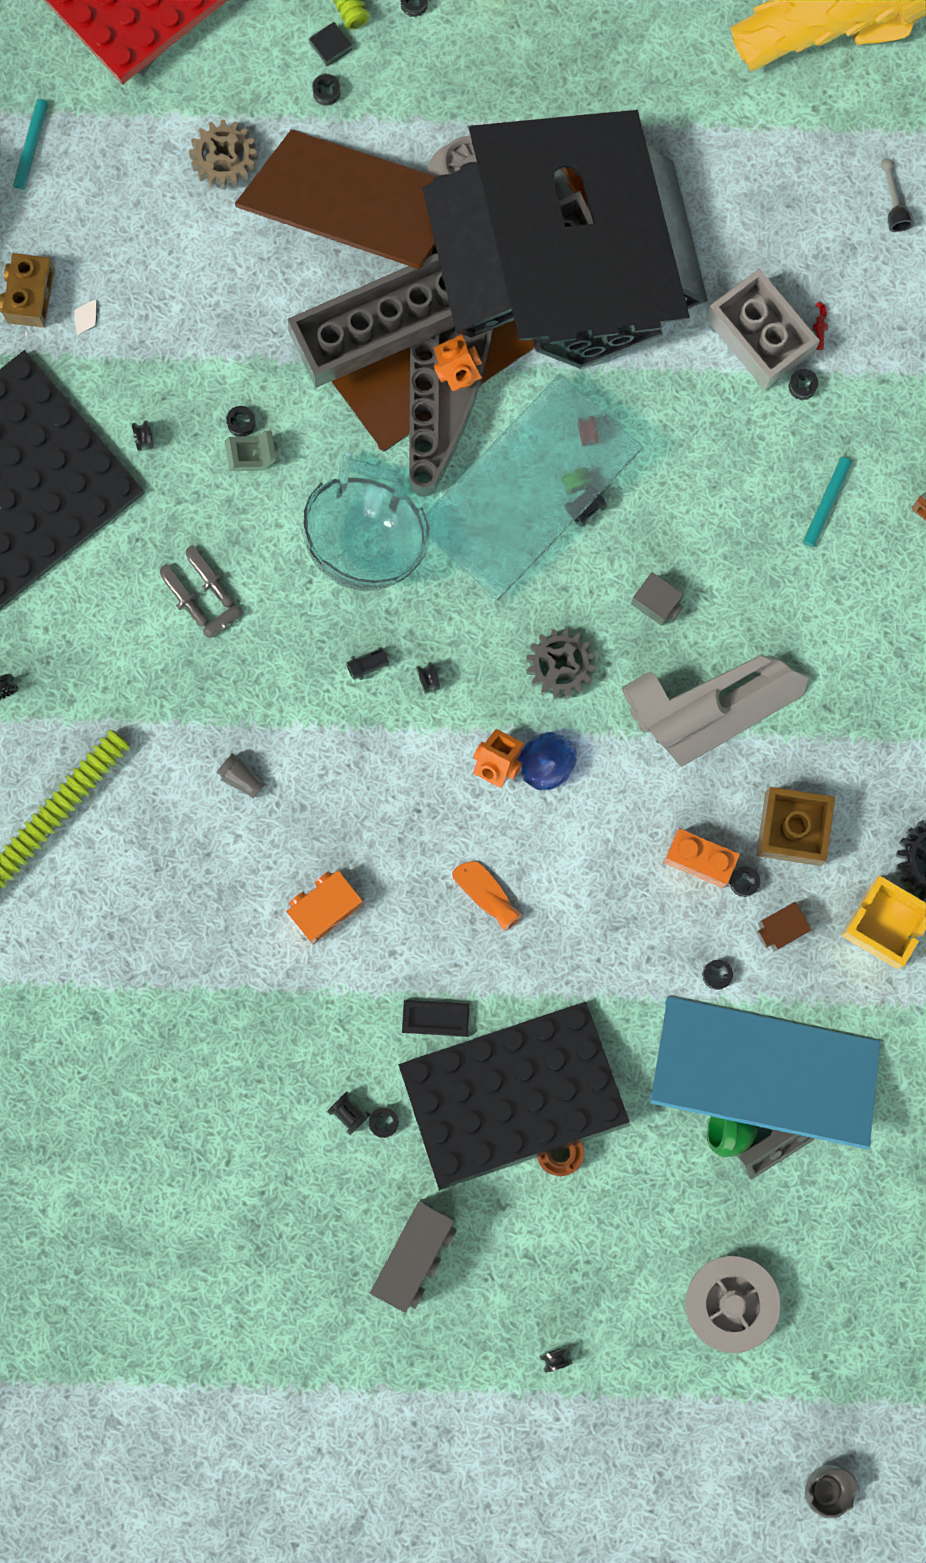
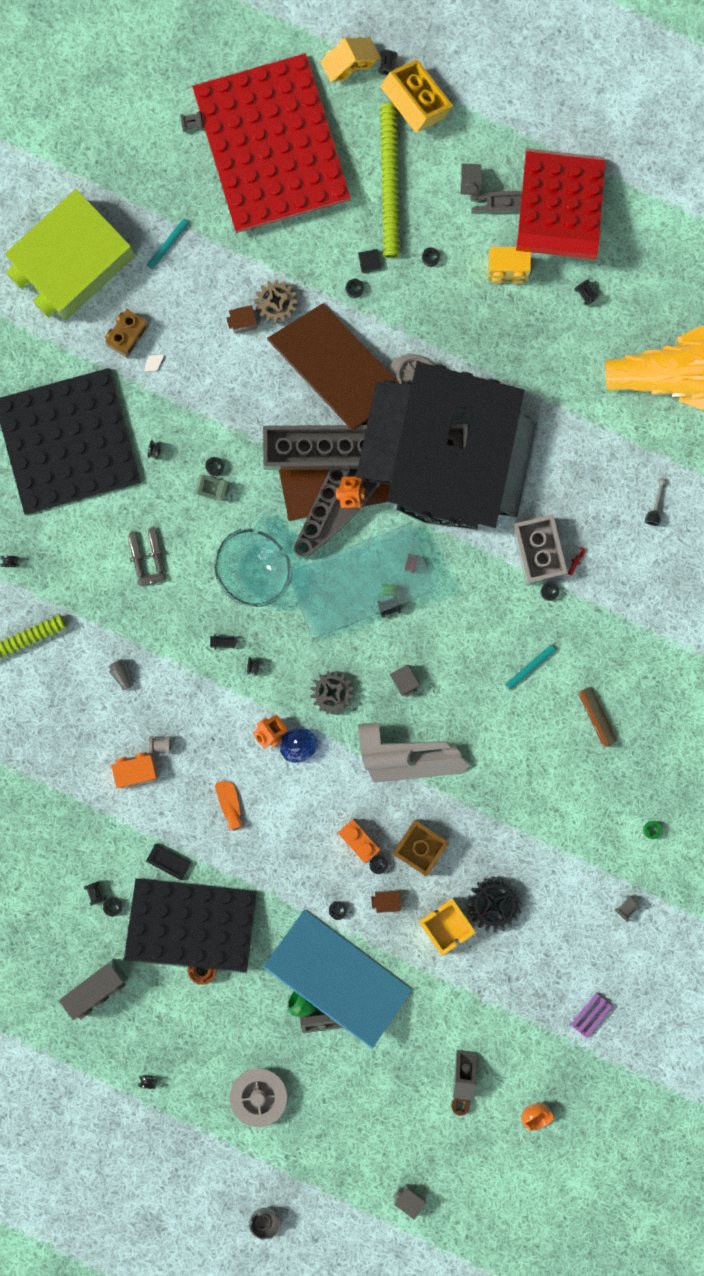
camera: 25 degrees right, 5 degrees up
none -> light grey bush [149,736,171,754]
none -> reddish brown brick [226,305,257,334]

